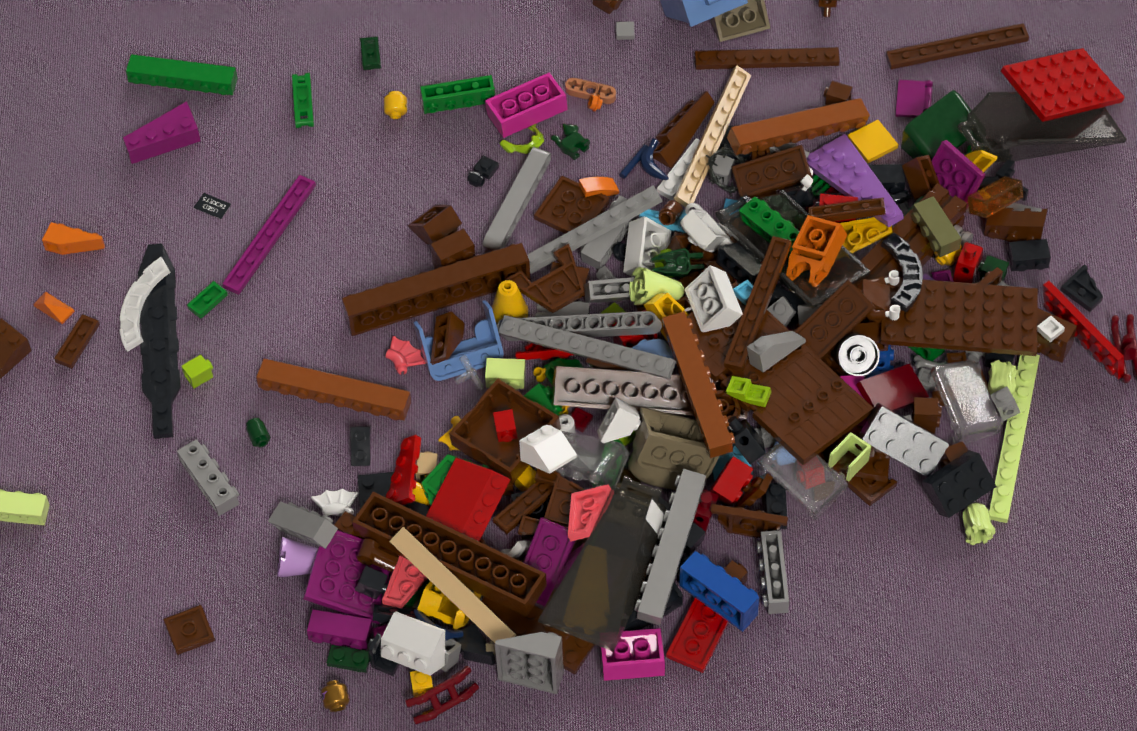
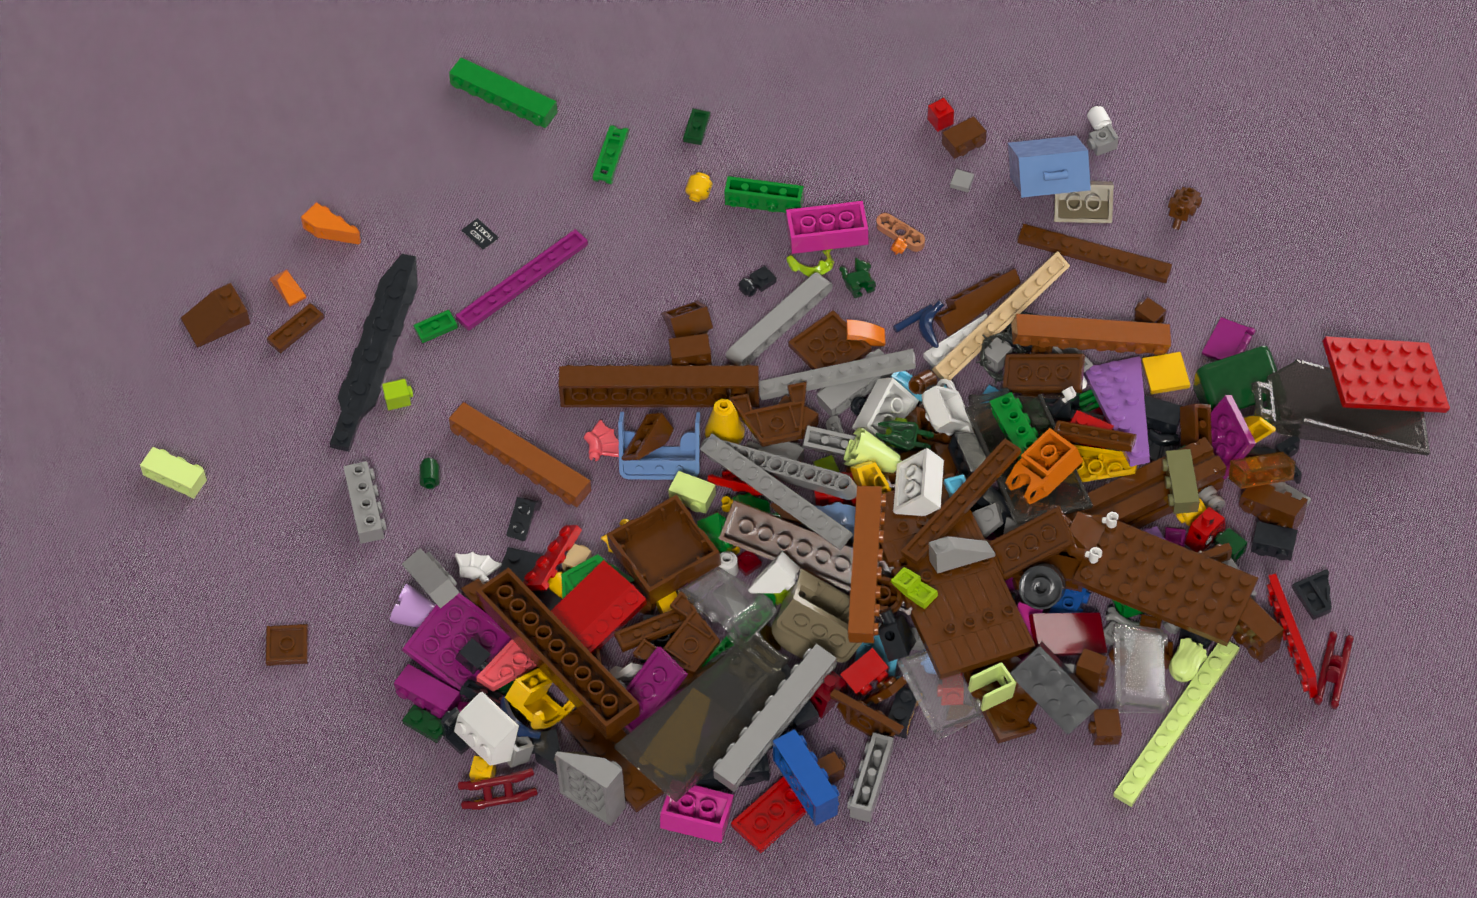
camera: 20 degrees right, 0 degrees up
white tile [120,257,171,352] -> none
magenta wedge [123,101,201,164] -> none
pearl gold head [321,680,350,712] -> none
reddish brown piece [356,539,399,572] -> none
tan tile [389,527,516,643] -> none
clear piece [455,355,484,391] -> none
red brick [493,409,518,442] -> none
white slope [519,425,577,474] -> none
coral wing [568,484,611,541] -> none
white sticker [646,499,664,534] -> none
black tile [881,232,923,312] -> none
reddish brown plate [886,23,1029,69] -> none
black brick [922,450,997,518] -> none
yellowish green piece [963,503,996,545] -> none
light grey brick [990,386,1021,421] -> none
white plate [1037,316,1065,342] -> none

